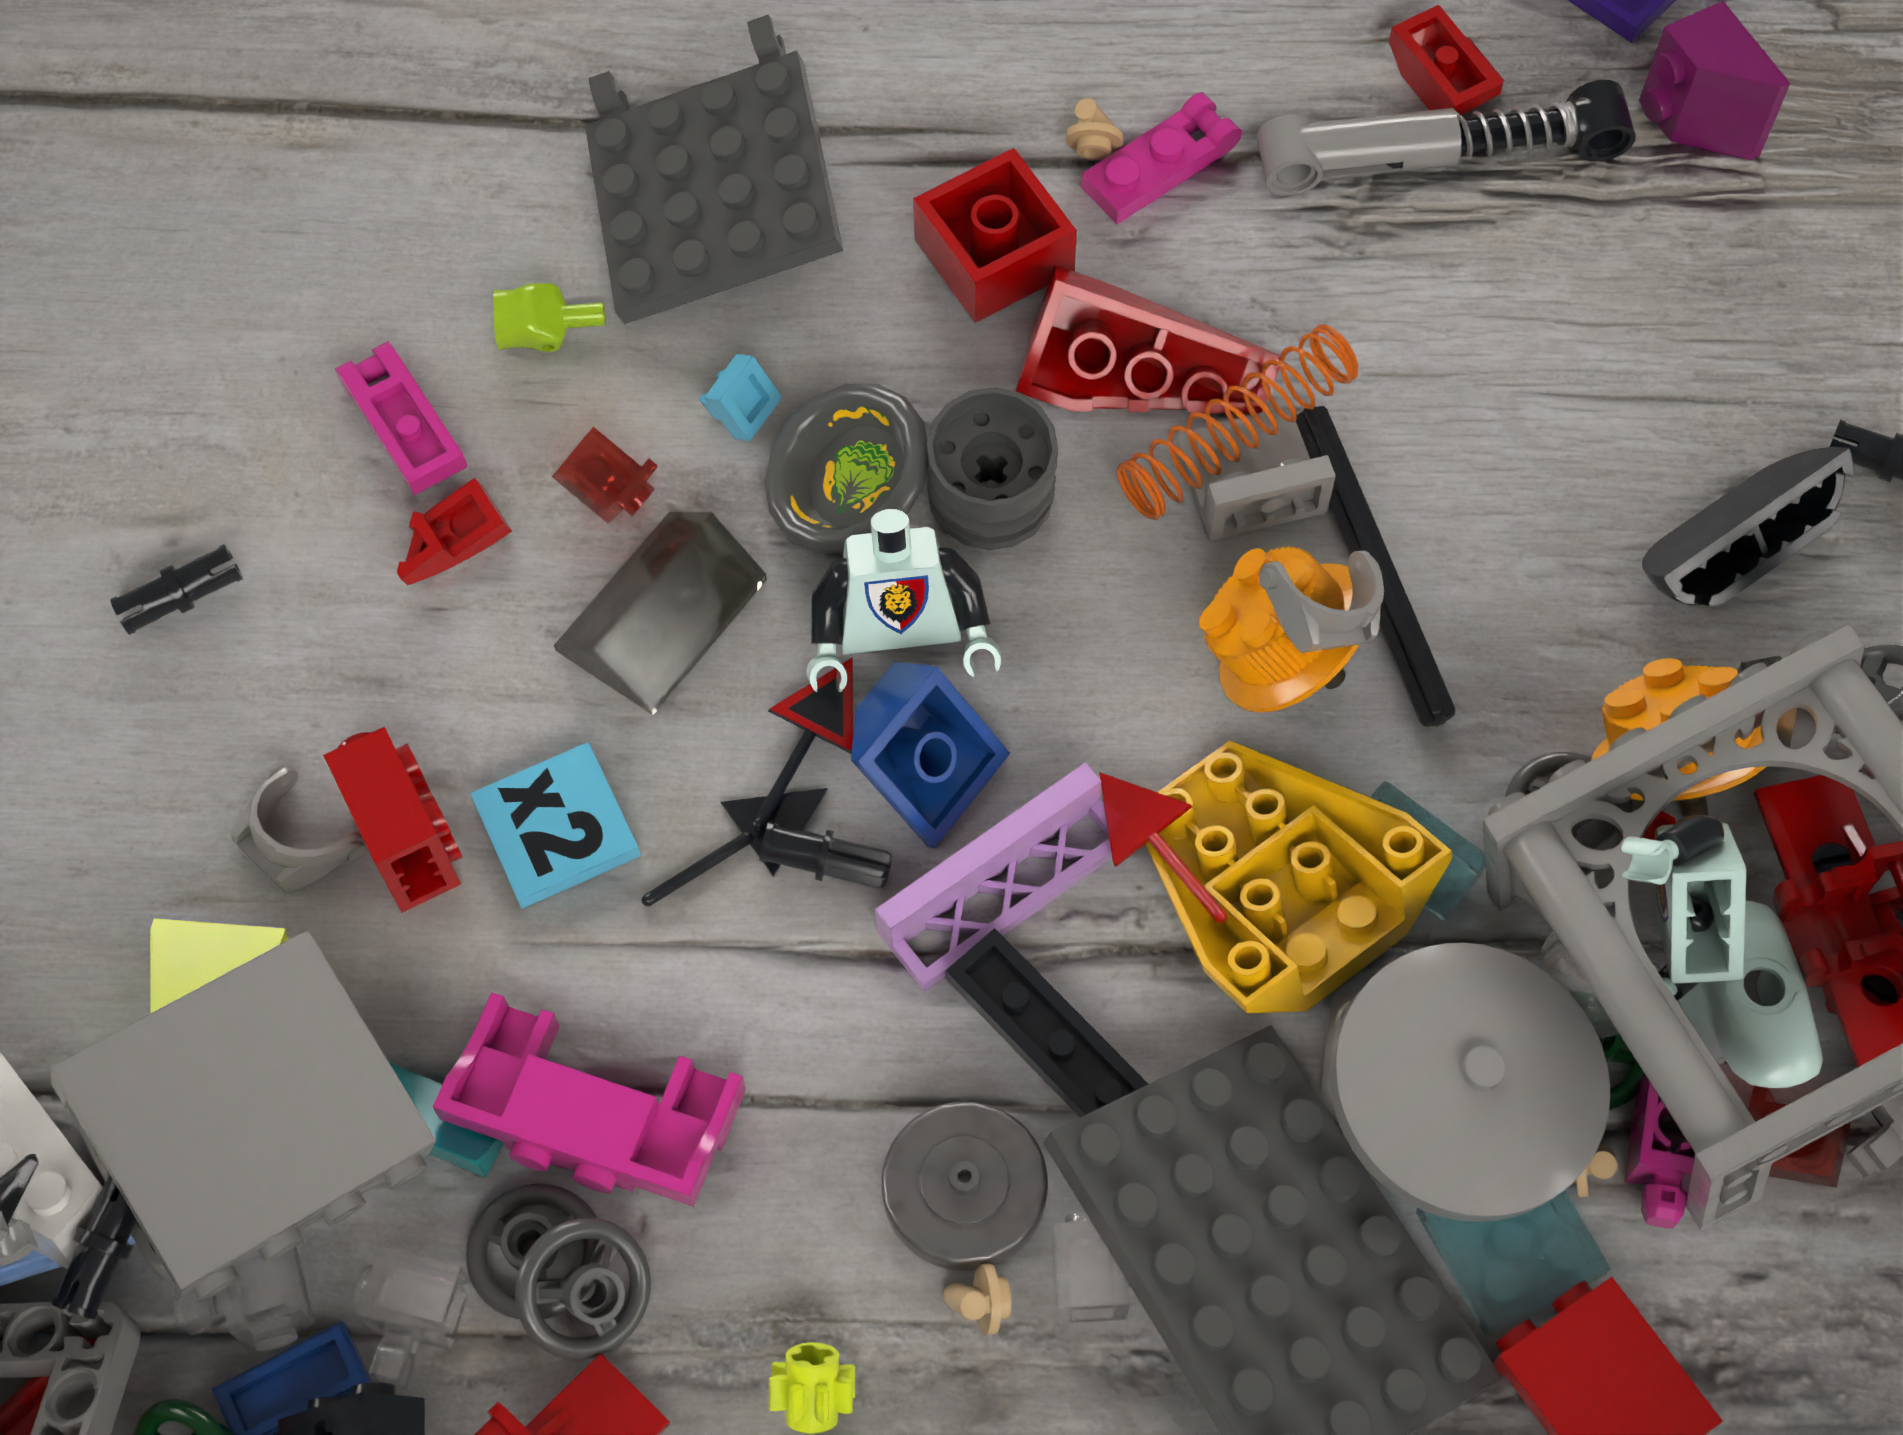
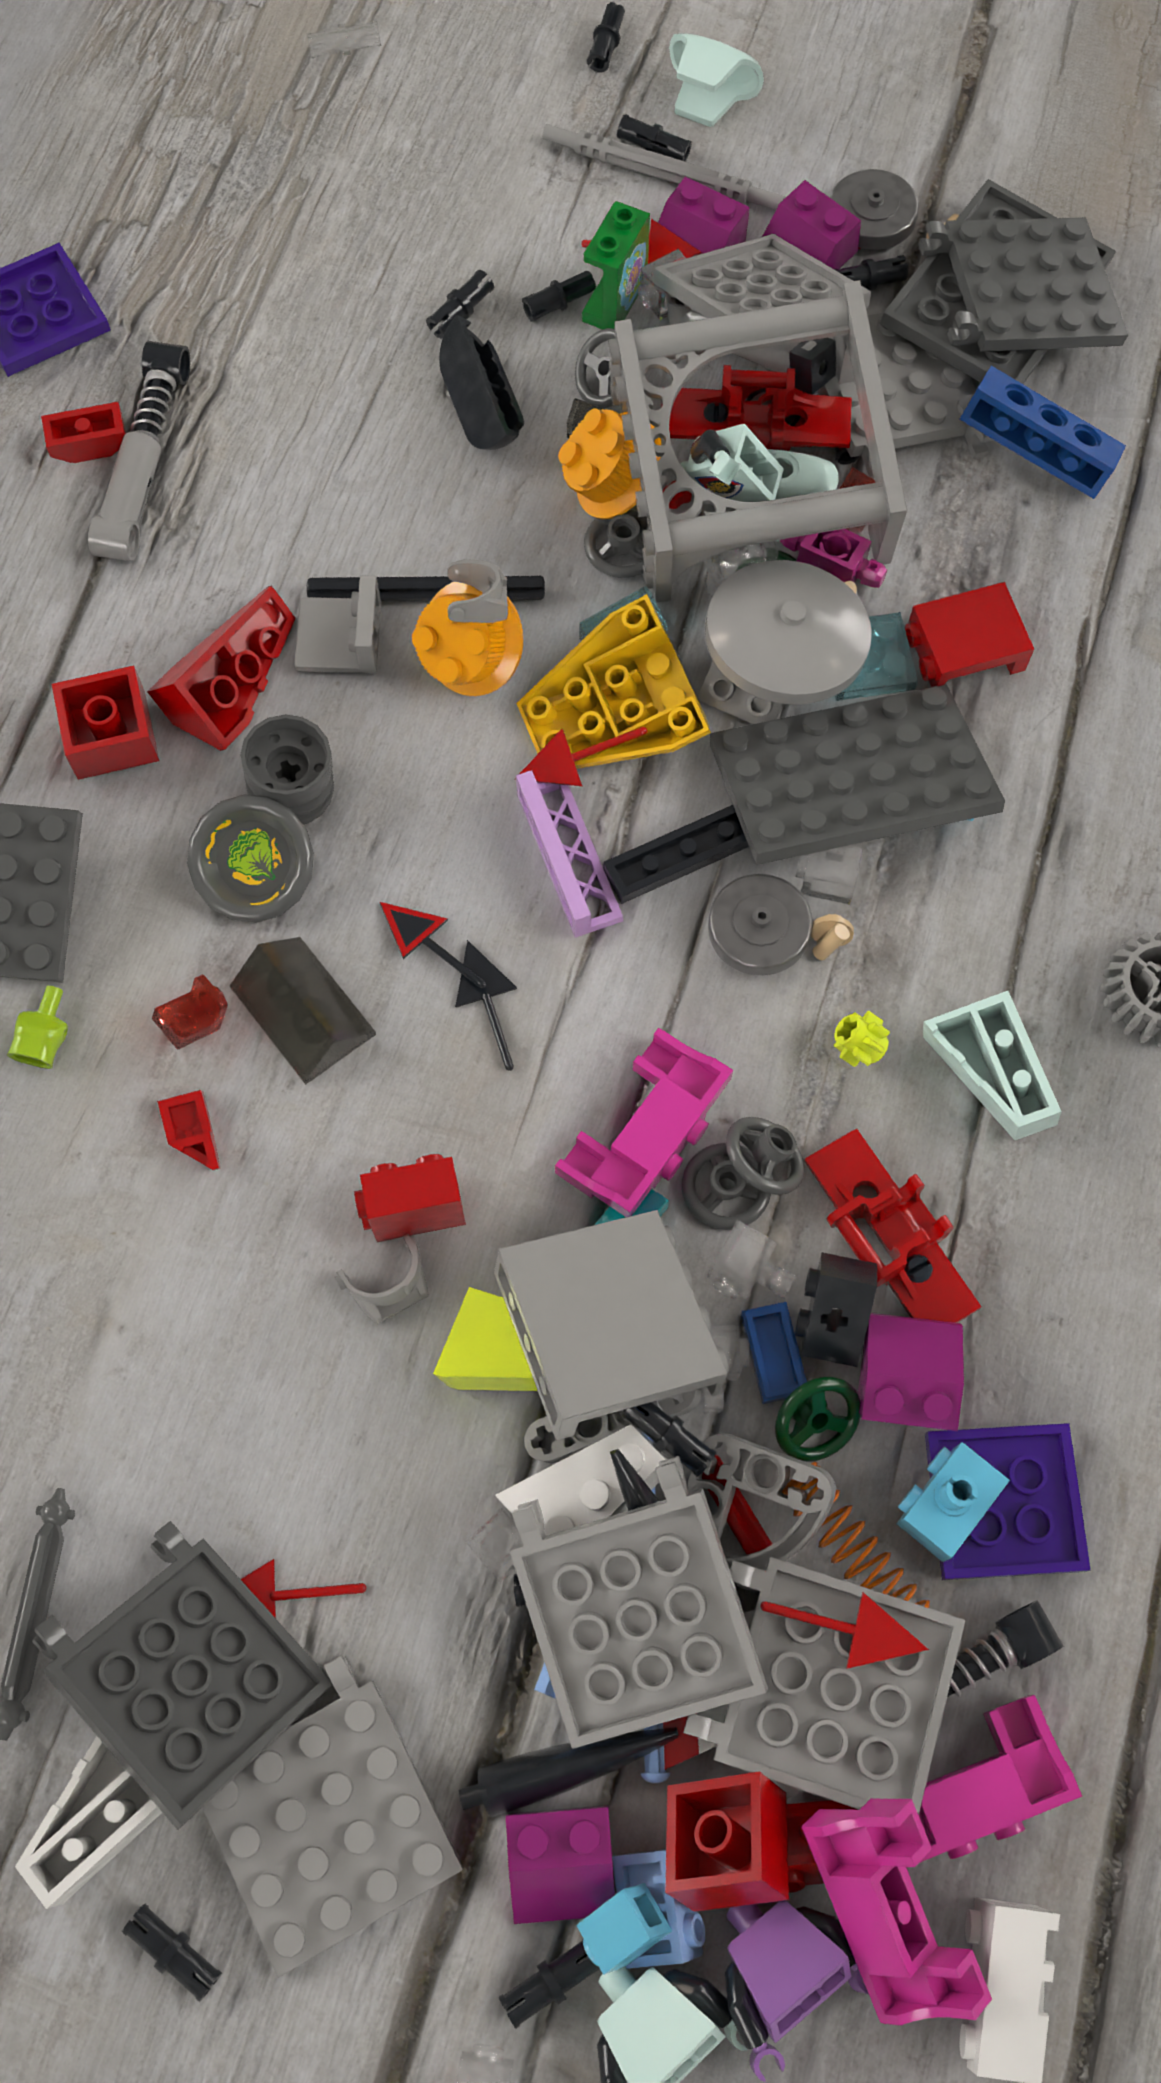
camera: 75 degrees left, 5 degrees up
black pin [110,544,243,635] -> none
dark pink plate [335,341,468,495] -> none
medium azure tile [470,742,641,909] -> none
medium azure tile [699,354,783,441] -> none
black axle [759,821,892,888] -> none
torso [806,509,1001,692] -> none
blue slope [851,661,1010,848] -> none
tan plate [1066,98,1123,160] -> none
dark pink plate [1081,92,1242,224] -> none
orange piece [1117,324,1359,520] -> none
magenta slope [1639,1,1791,161] -> none

